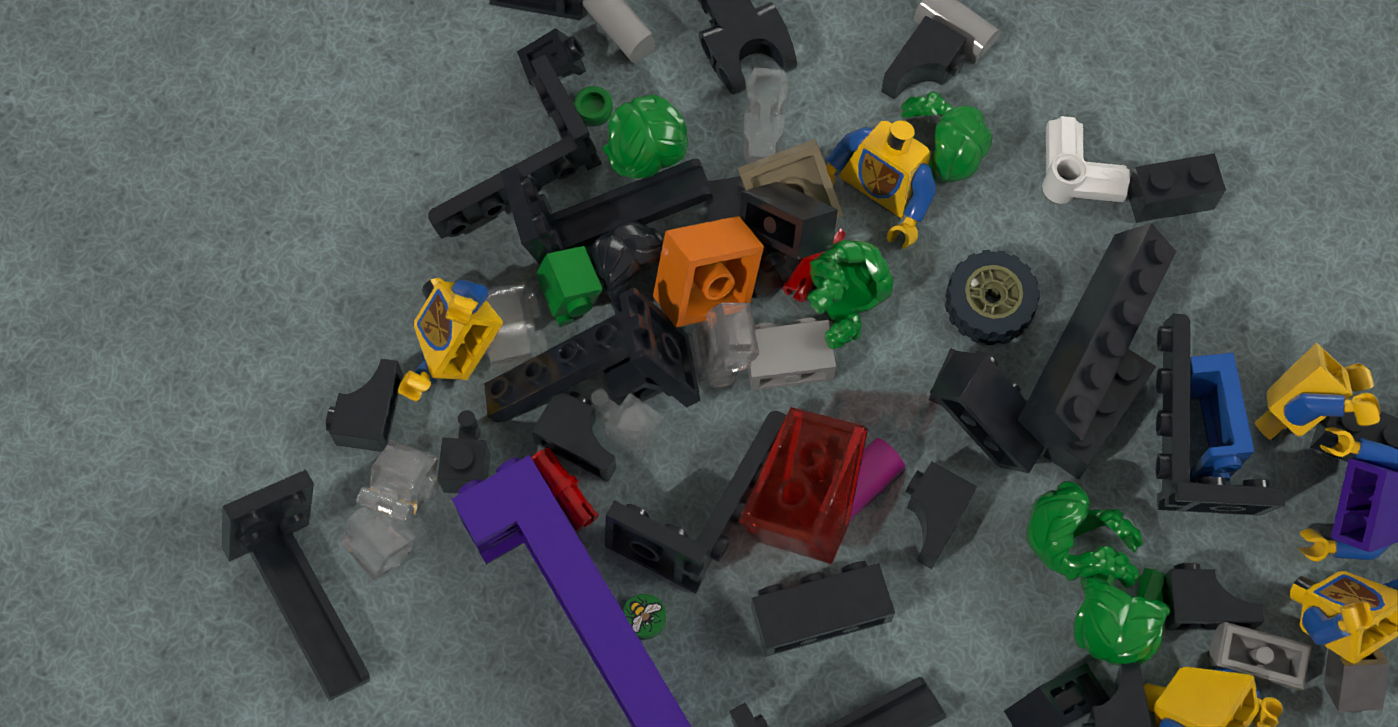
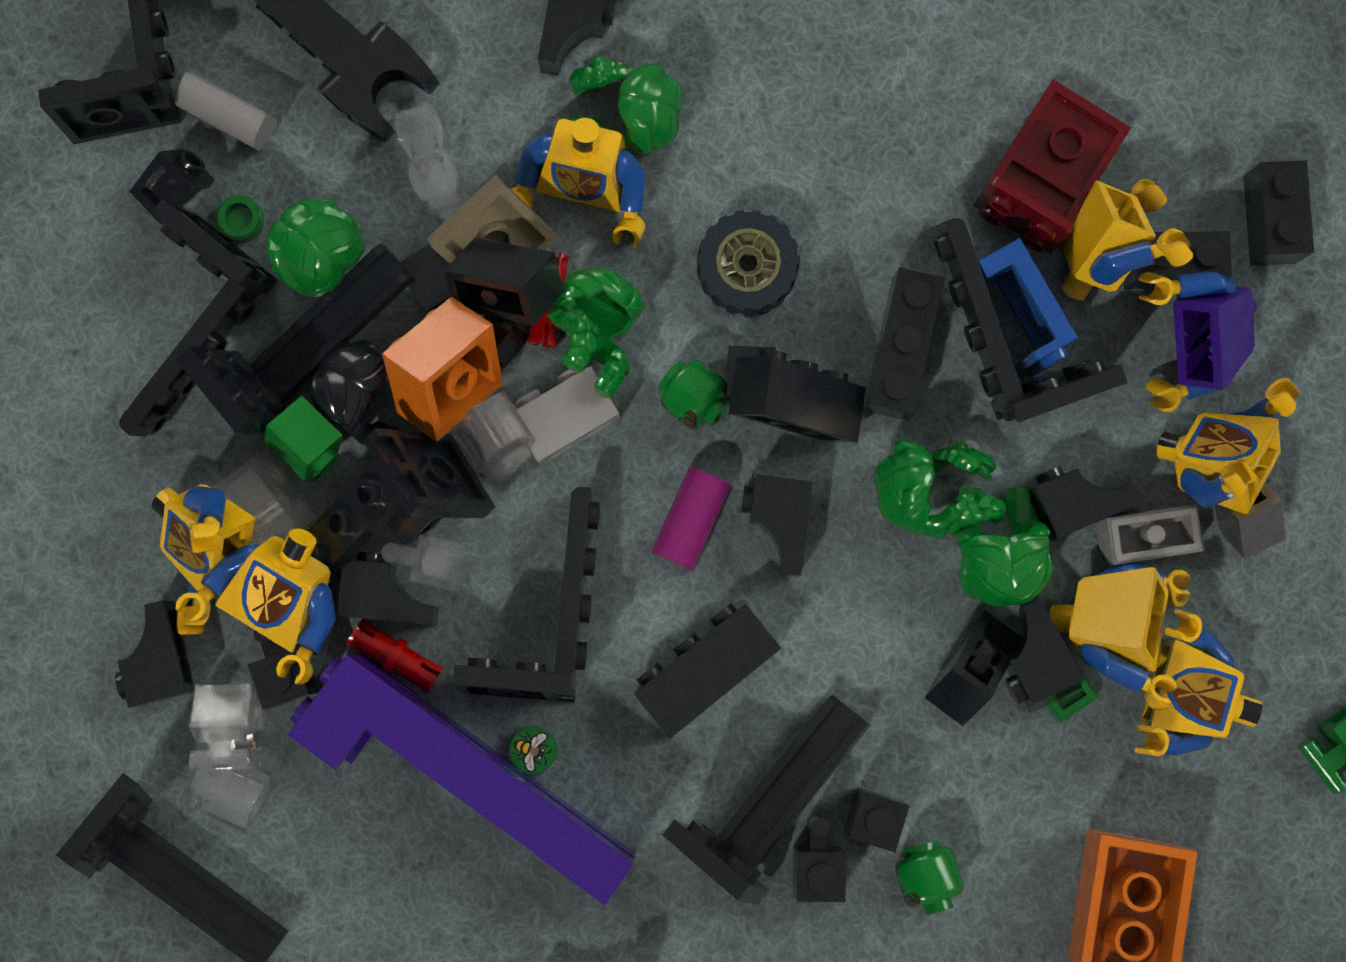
camera: 25 degrees left, 15 degrees up
clear red slope [738,407,868,564] -> none
black brick [1018,223,1177,448] -> none
white piece [1042,116,1130,204] -> none
black brick [1127,153,1226,223] -> none
none -> torso [176,528,336,685]
none -> green head [658,360,730,429]
none -> dark red bracket [973,79,1132,254]

